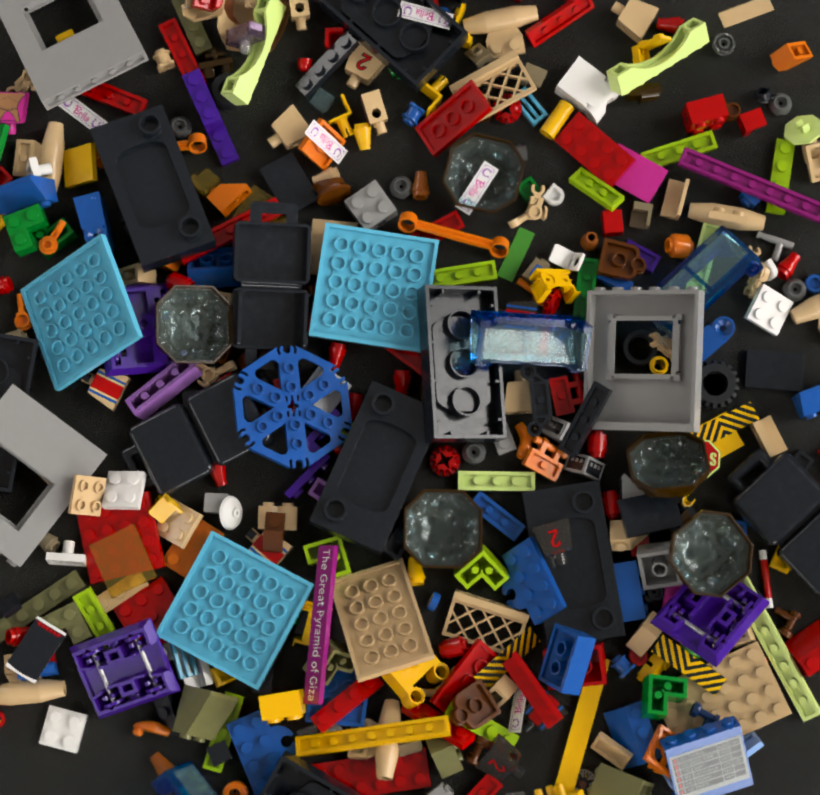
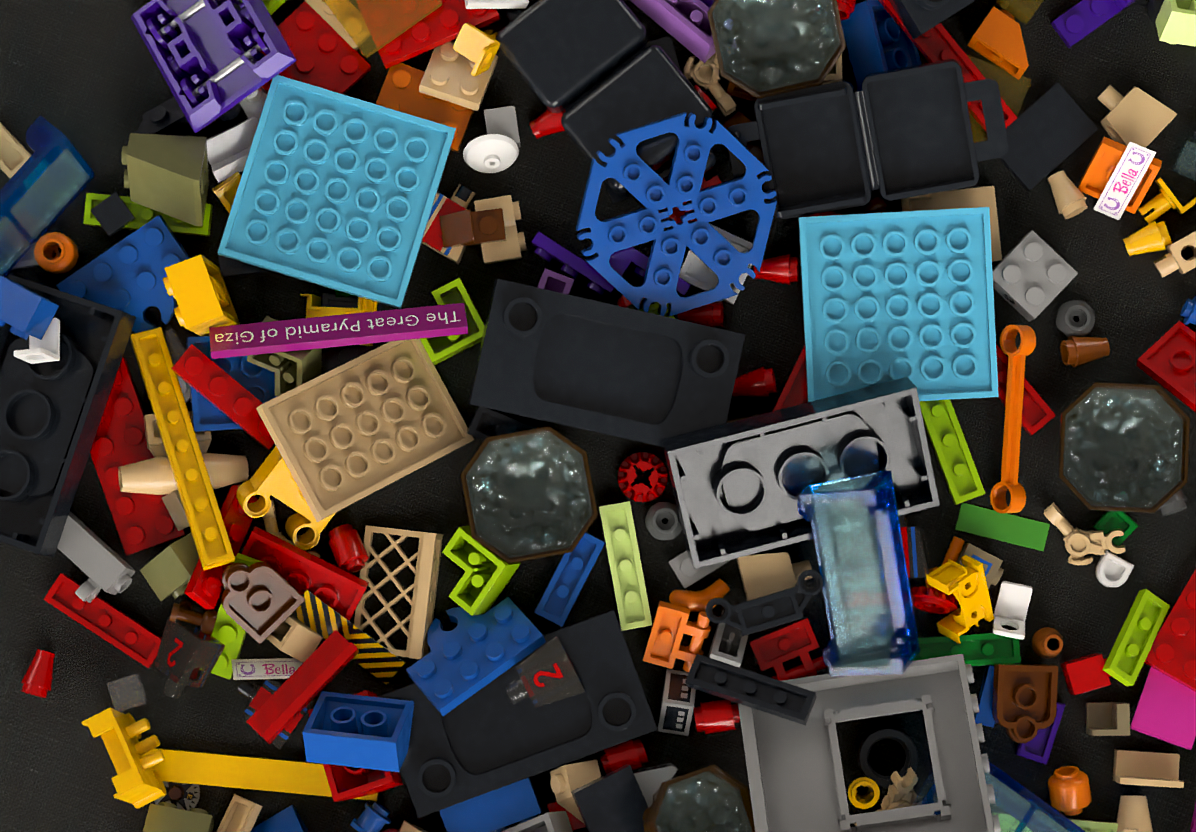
camera: 75 degrees right, 5 degrees up
orange arm [132,721,171,737] -> none
dark orange cone [150,752,177,782] -> none
medium azure tile [169,643,199,680] -> none
reddish brown hat [312,177,351,206] -> none
yellow cone [407,557,426,586] -> none
blue tile [426,591,441,612] -> none
white sticker [455,161,499,216] -> none

